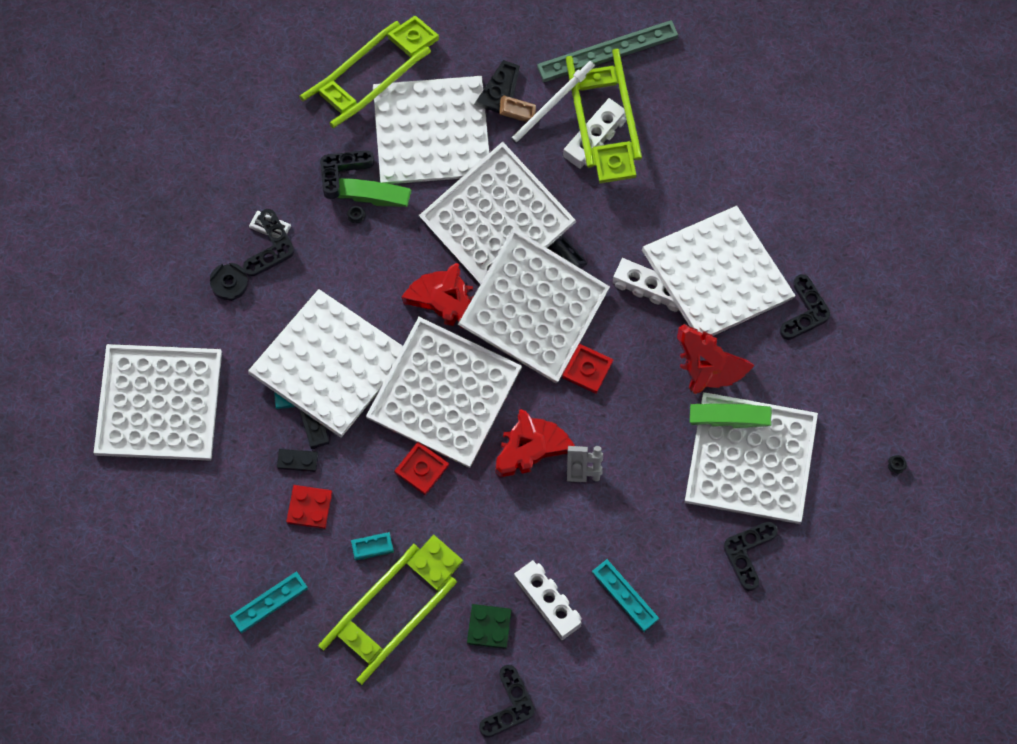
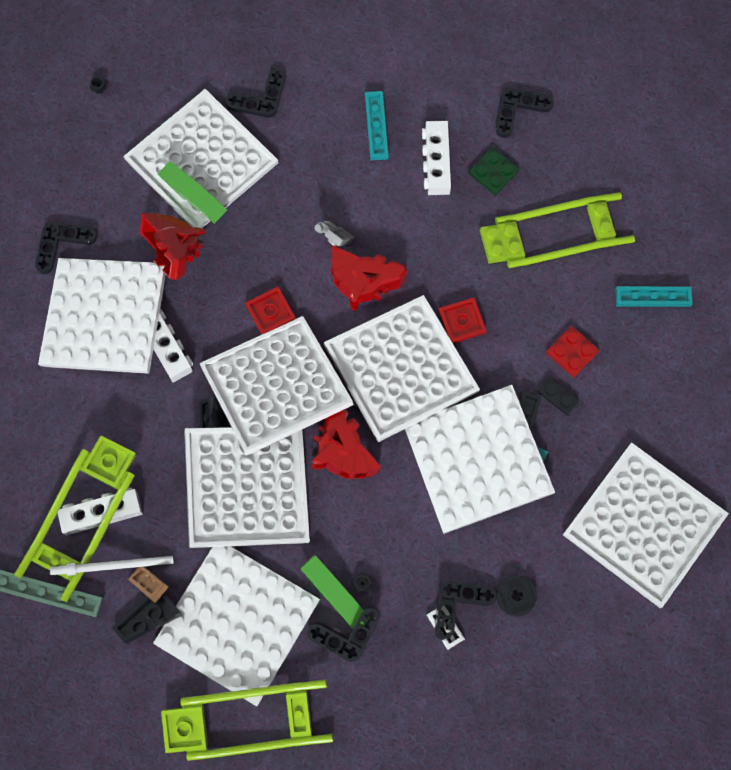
camera: 145 degrees left, 5 degrees up
teal plate [351,532,394,561] -> none

